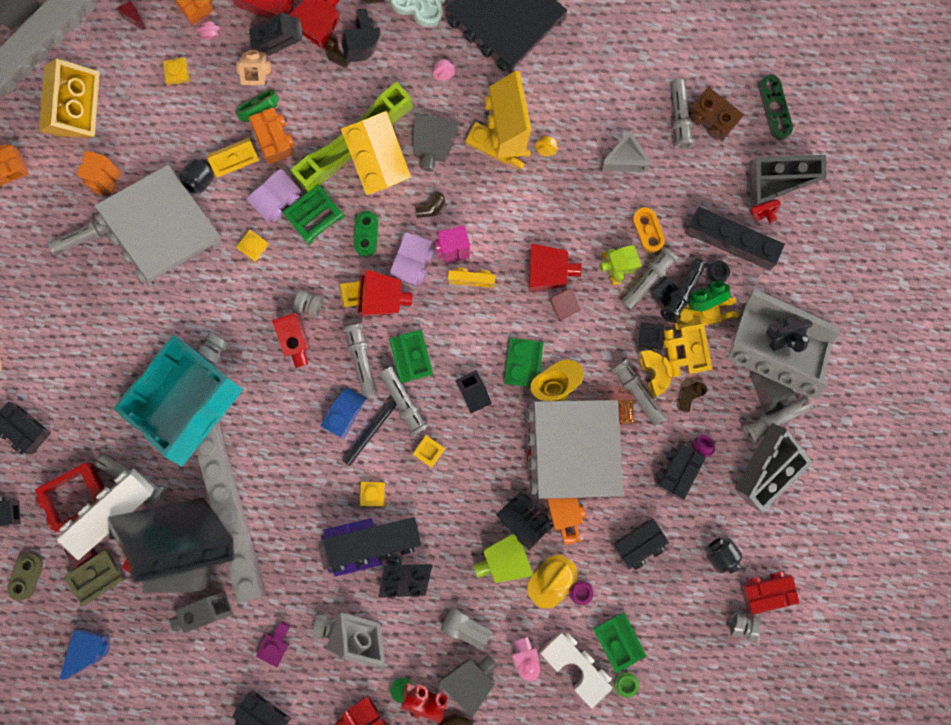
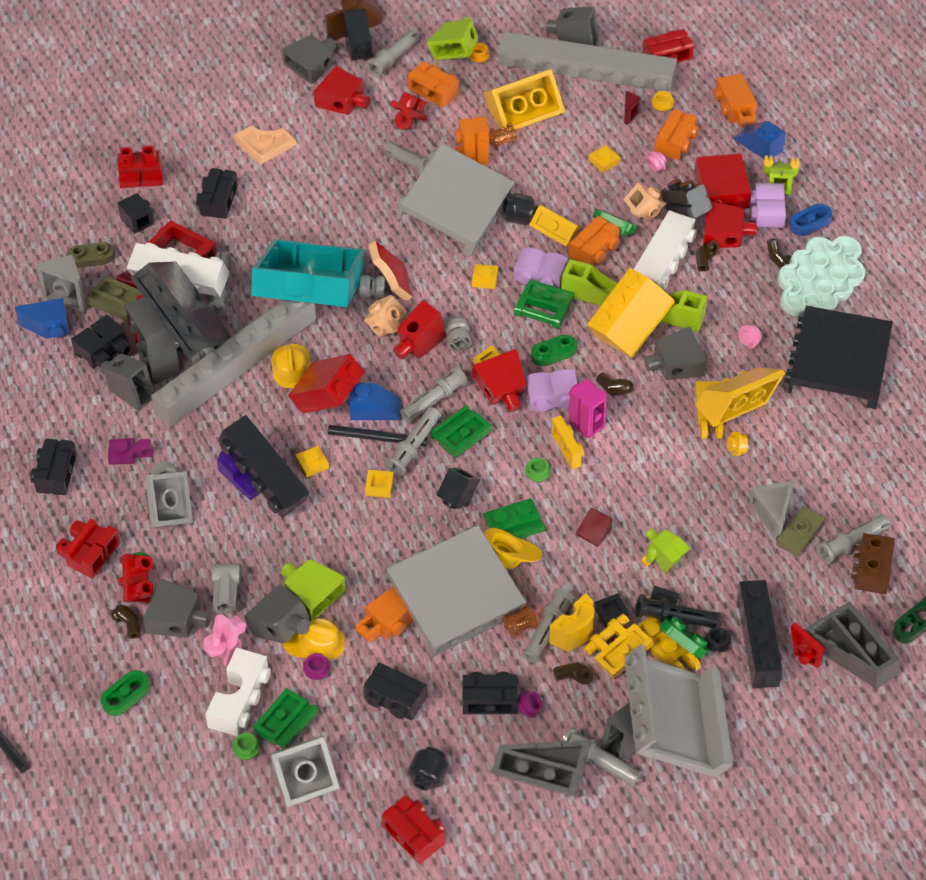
camera: 60 degrees right, 30 degrees down
black brick [341,8,380,62] -> none
black hinge [378,554,433,598] -> none
black hinge [496,491,553,550] -> none
red torso [529,244,582,292] -> none
light grey pin [621,247,679,311] -> none
light orange plate [632,207,665,253] -> none
light grey wheel [730,612,761,642] -> none
black hips [766,316,813,352] -> none
none -> light grey slope [36,255,87,312]
none -> black hips [71,314,132,369]
none -> dark grey torso [244,585,310,643]
none -> light grey slope [270,736,340,807]
none -> yellow piece [271,344,311,388]
none -> red brick [288,354,365,413]
none -> light nougat brick [364,295,407,337]
none -> tile [369,241,413,301]
none -> red hips [390,91,427,130]
none -> clear orange bush [489,123,517,149]
none -> bright green plate [525,458,551,482]
none -> white brick [634,210,697,290]
none -> olive plate [776,506,825,557]

